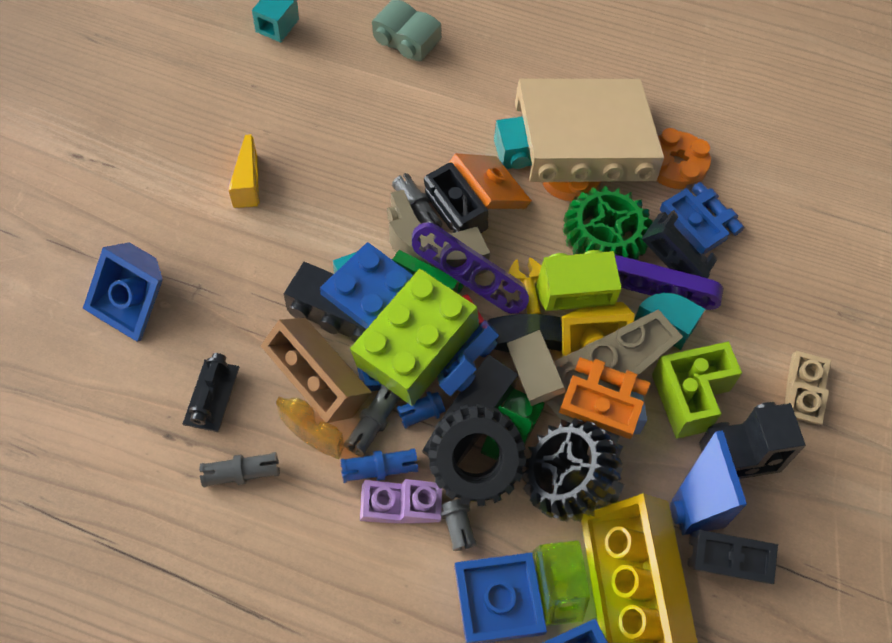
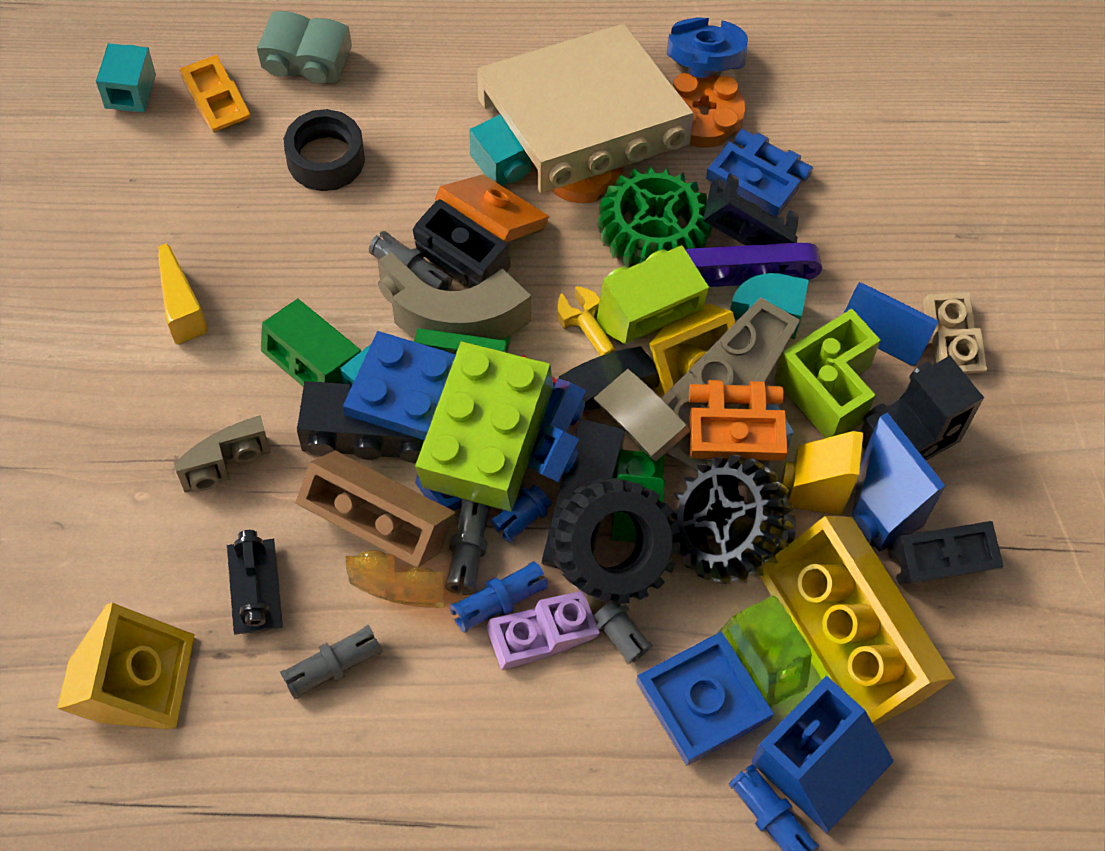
camera: 20 degrees left, 0 degrees up
blue slope [83,242,163,342] -> none
dark purple beam [412,222,529,314] -> none
none -> yellow slope [57,602,195,730]
none -> dark tan slope [174,415,270,492]
none -> light orange slope [179,54,251,133]
none -> green hinge [261,298,361,386]
none -> black tyre [283,109,365,191]
none -> blue plate [667,17,748,78]
none -> yellow slope [781,431,863,516]
none -> blue slope [844,282,939,366]

